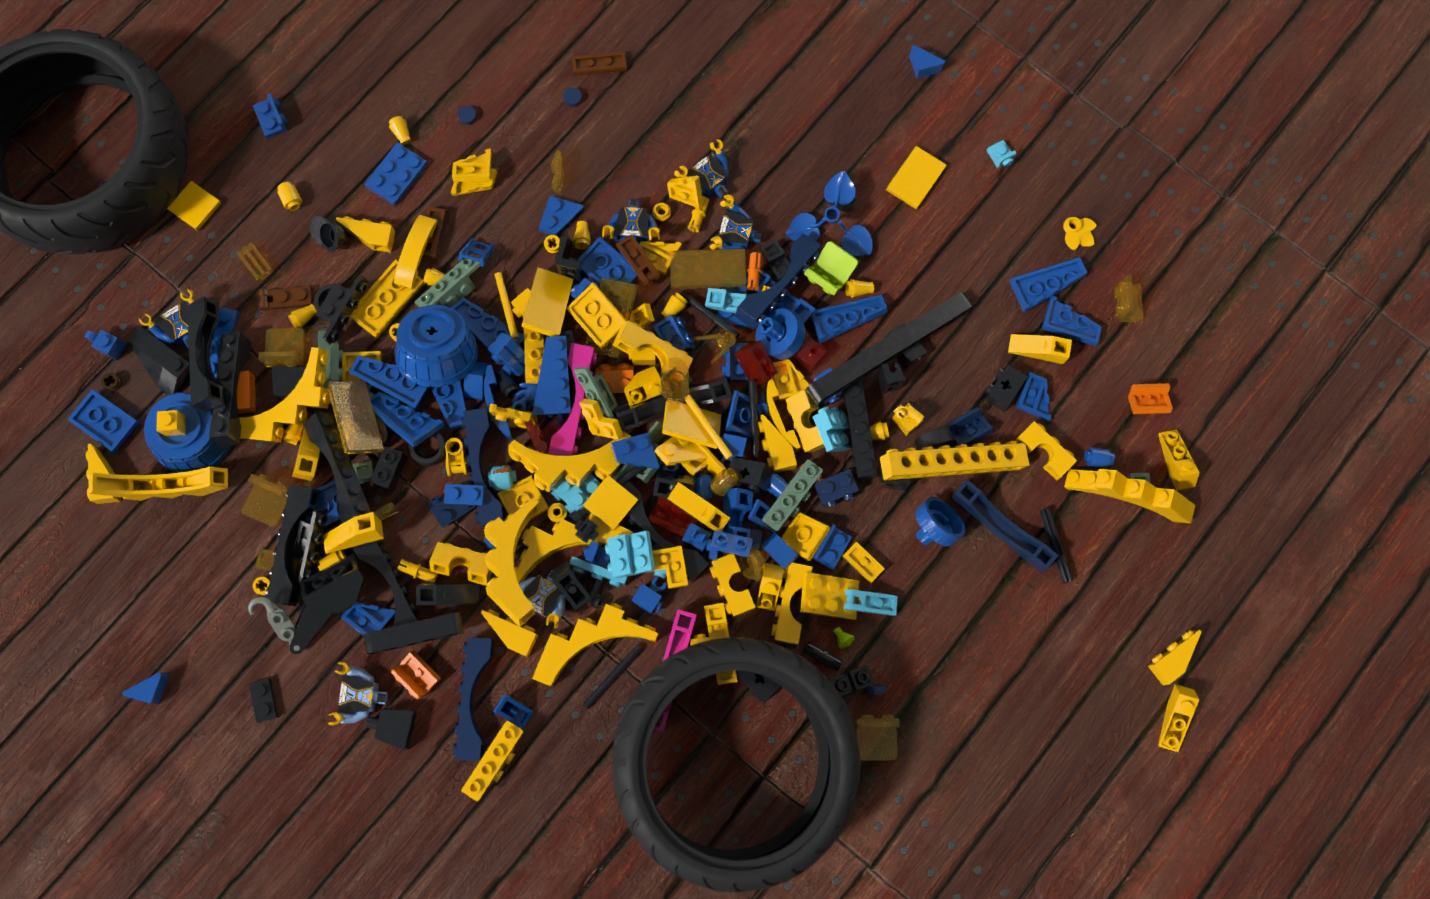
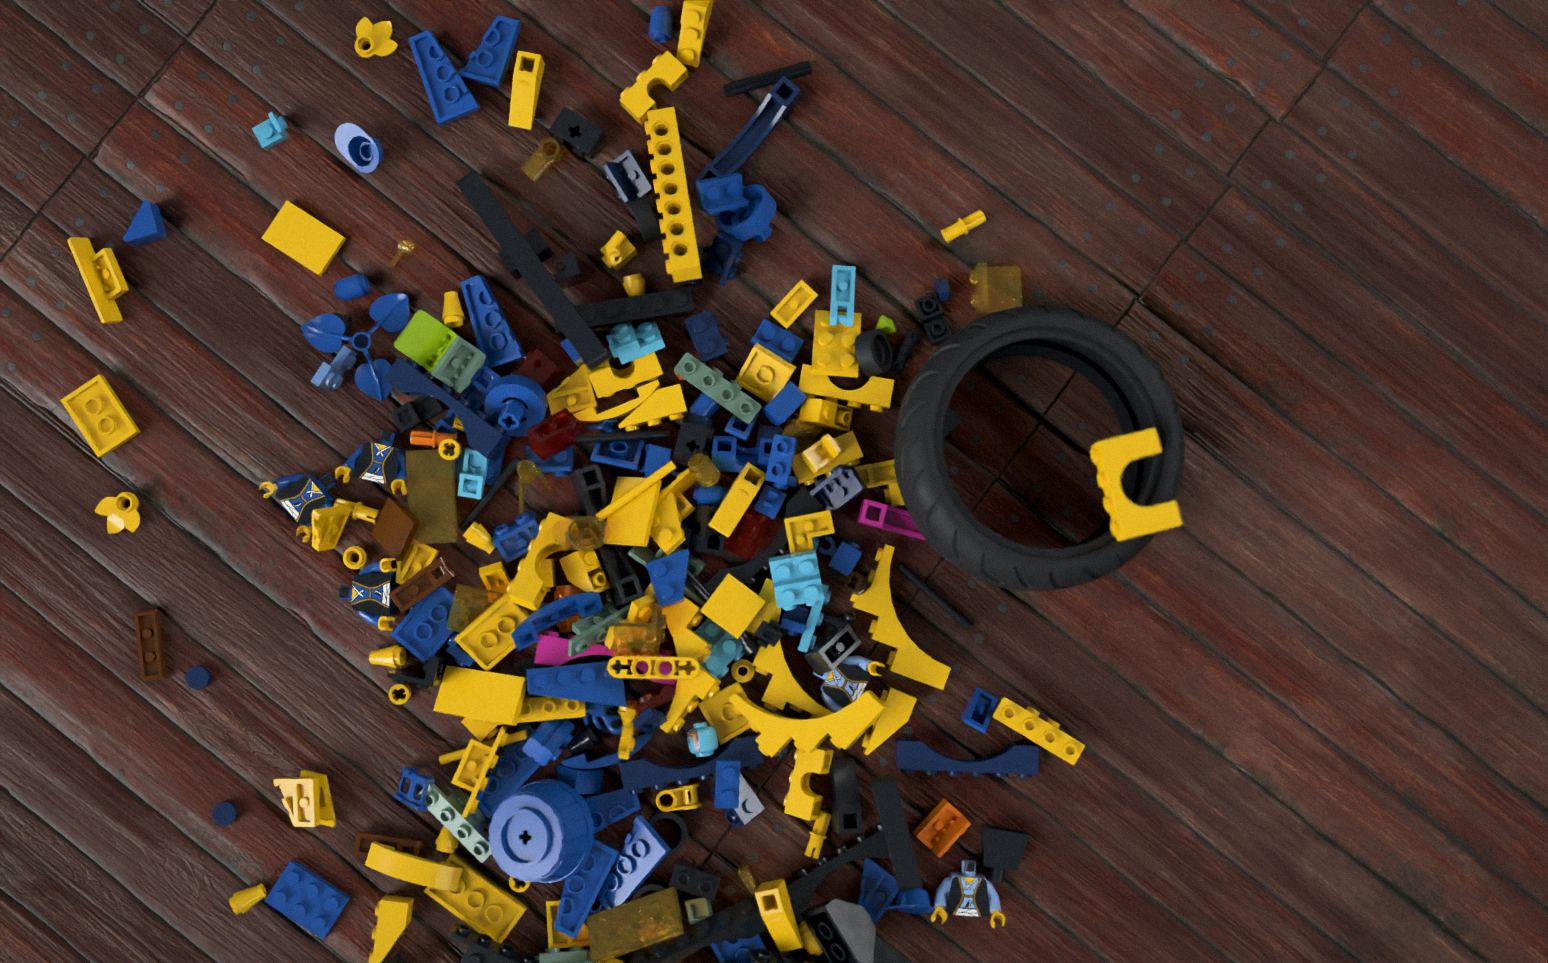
camera: 90 degrees left, 10 degrees up
blue wing [538,196,584,236] -> none
clear yellow slope [551,150,564,194] -> none
blue wing [1015,372,1051,422] -> none
none -> yellow plate [60,374,140,458]
none -> yellow bracket [67,237,129,324]
none -> yellow plate [95,492,140,534]
none -> medium blue plate [310,345,358,391]
none -> blue brick [333,273,371,302]
none -> piece [335,122,385,173]
none -> reddish brown tile [371,496,420,562]
none -> clear yellow hand [388,240,416,268]
none -> sand green bracket [431,335,487,394]
none -> yellow bush [438,439,462,460]
none -> yellow bracket [451,726,509,818]
none -> blue slope [511,592,604,651]
none -> clear yellow piece [520,138,563,183]
none -> yellow beam [607,656,701,680]
none -> clear yellow bracket [612,605,666,657]
none -> dark blue plate [632,707,667,734]
none -> blue bracket [696,172,749,216]
none -> dark blue bracket [704,230,744,287]
none -> yellow bracket [800,433,842,474]
none -> dark blue bracket [809,464,867,515]
none -> dark brown bush [845,572,869,595]
none -> black tyre [855,329,893,375]
none -> blue piece [886,888,934,914]
none -> yellow axle [940,210,986,244]
none -> yellow arch [1090,428,1183,541]

